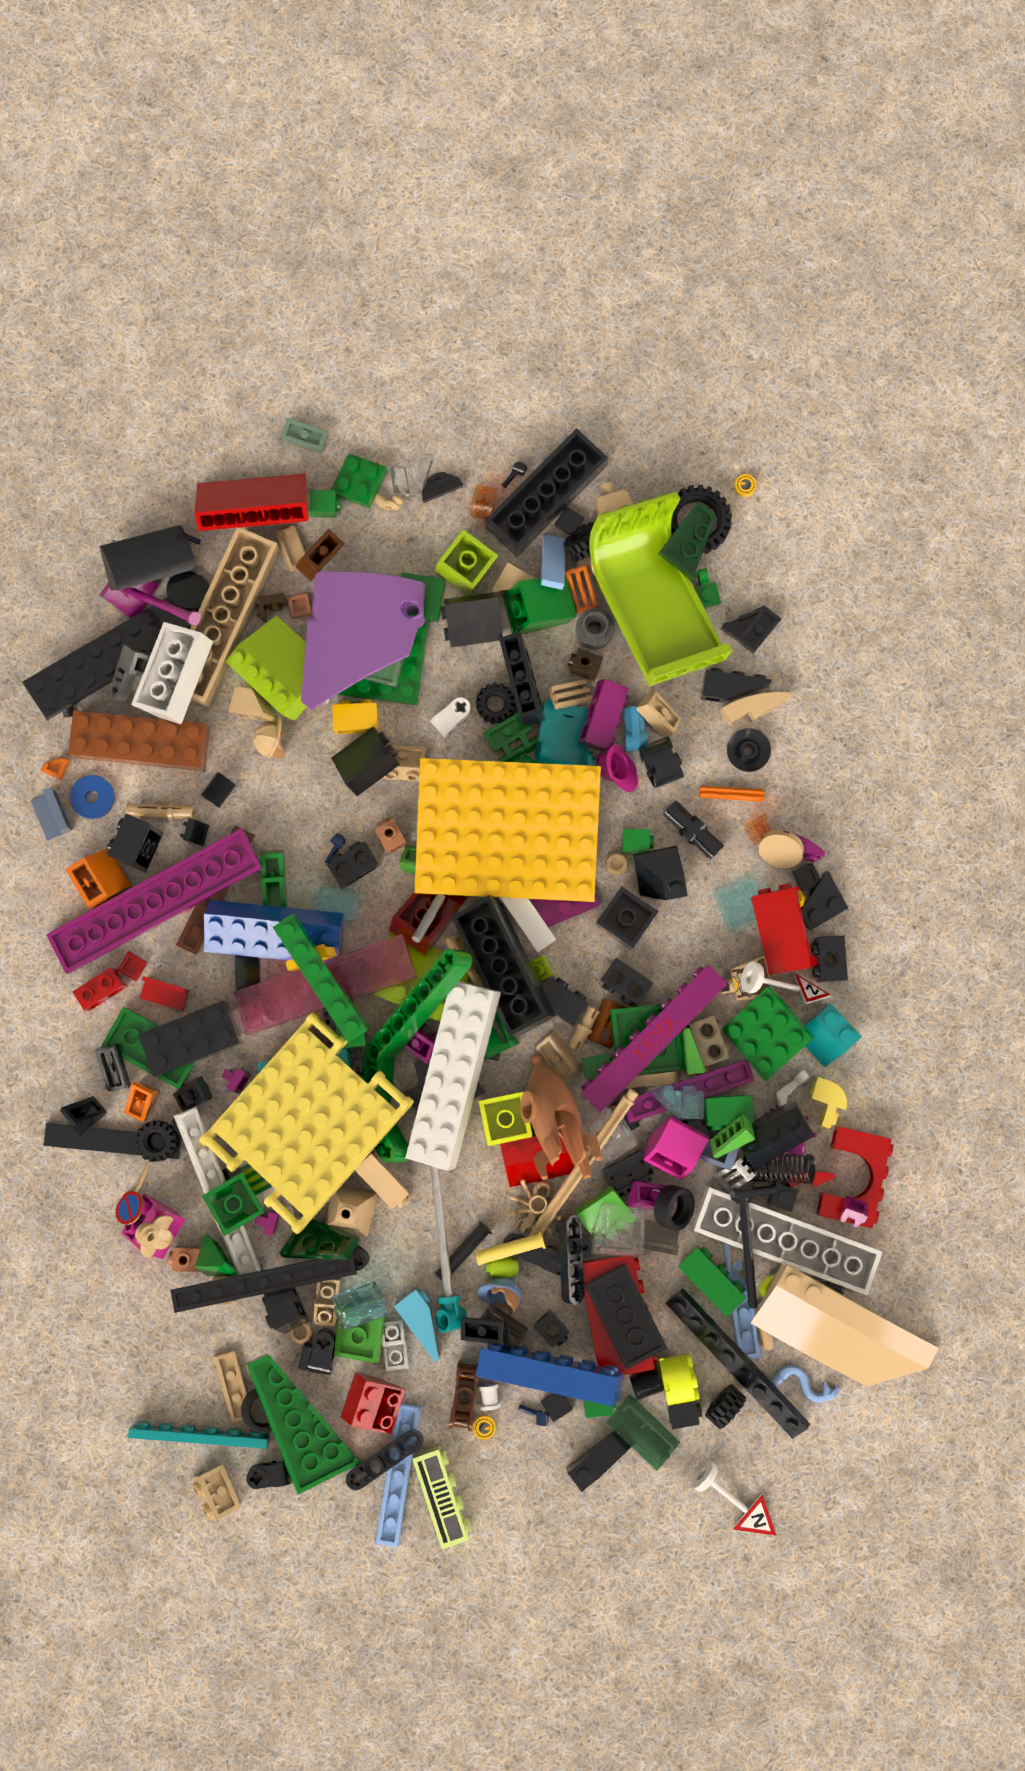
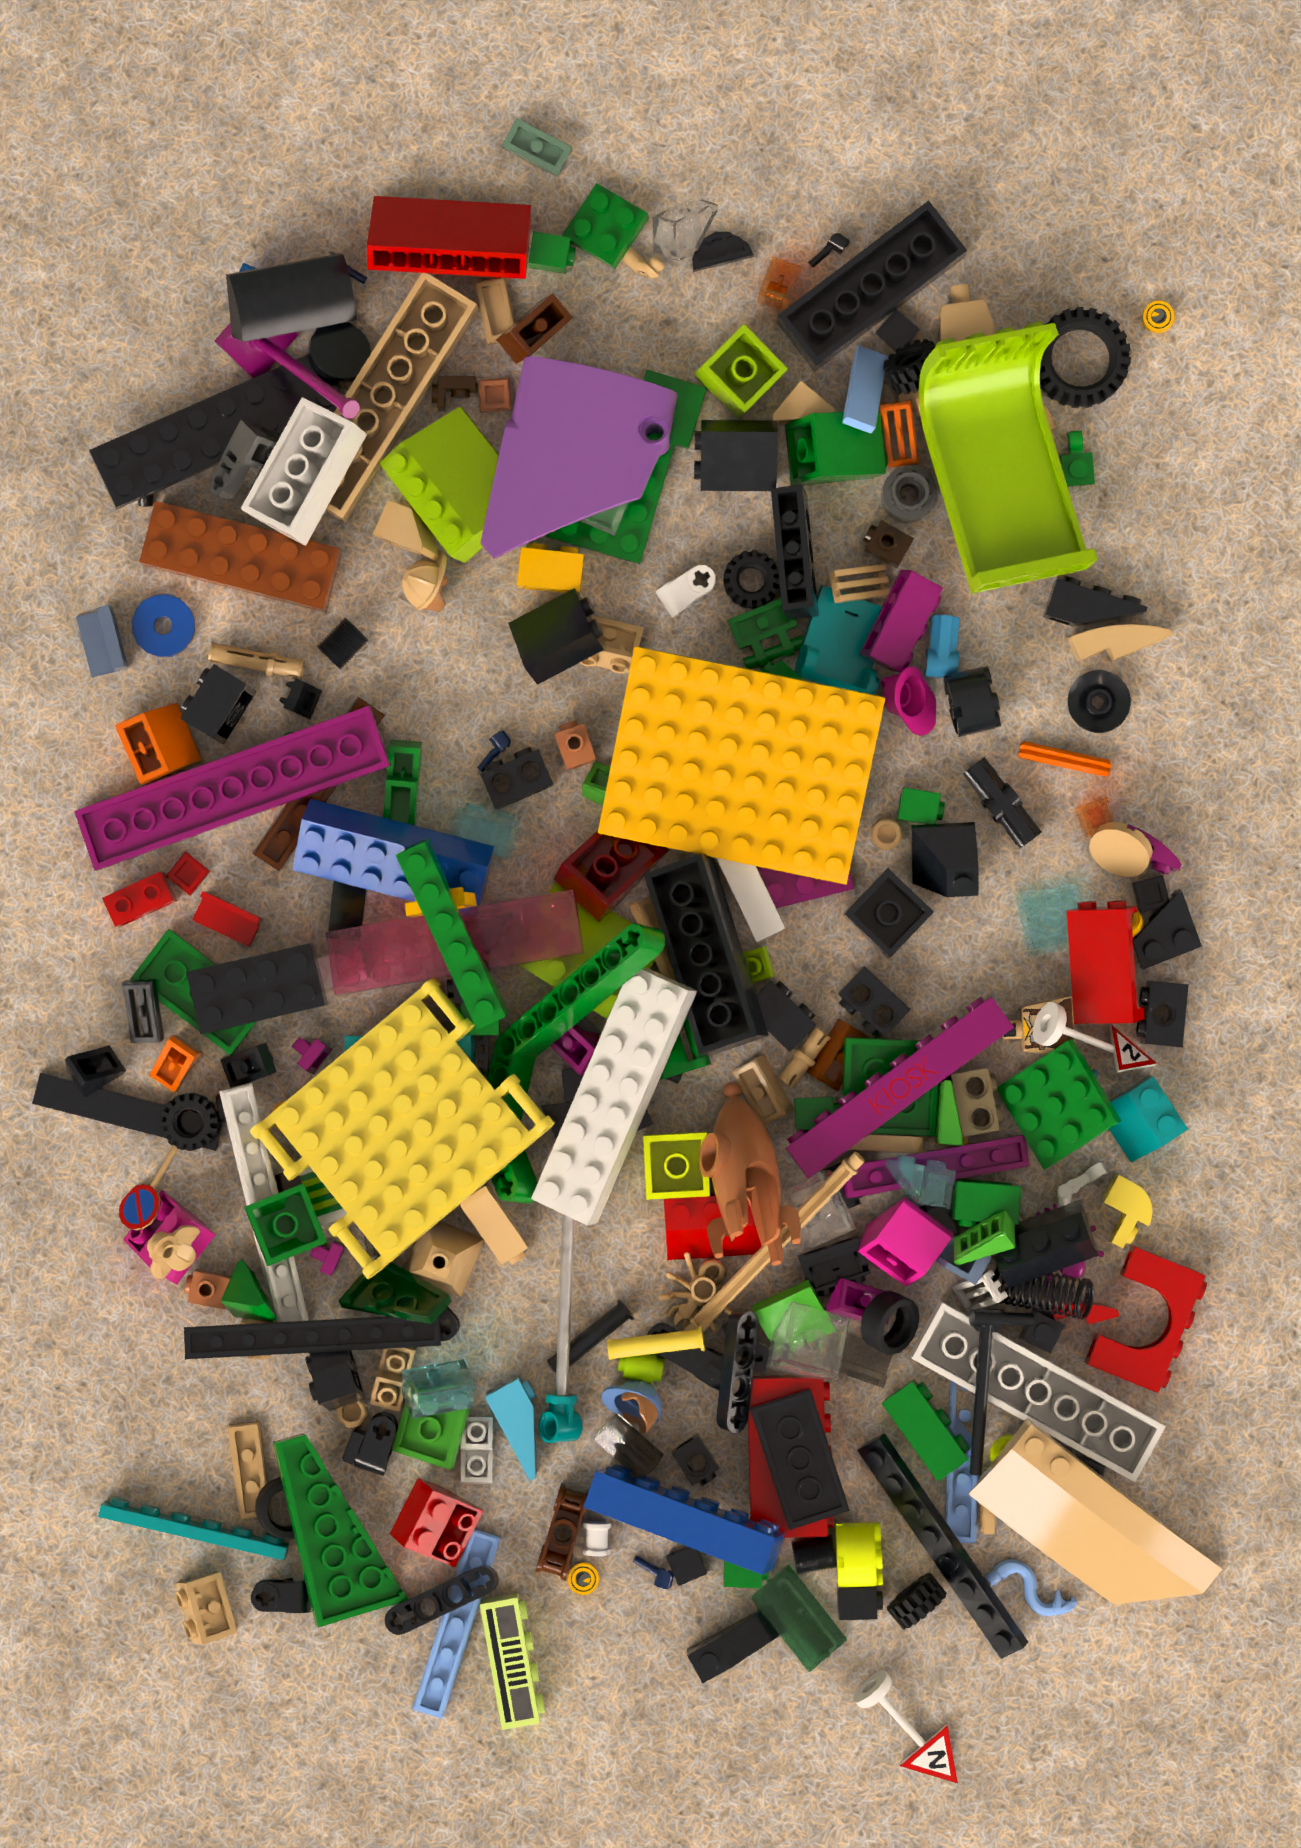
camera: 10 degrees right, 5 degrees up
orange tile [40,758,71,780] -> none
light grey piece [412,894,445,942] -> none
black slope [461,1316,509,1345] -> none
tan slope [636,689,681,738] -> none
dark green wing [658,501,716,581] -> none
black wing [721,605,781,654] -> none
magenta tile [840,1196,868,1228] -> none

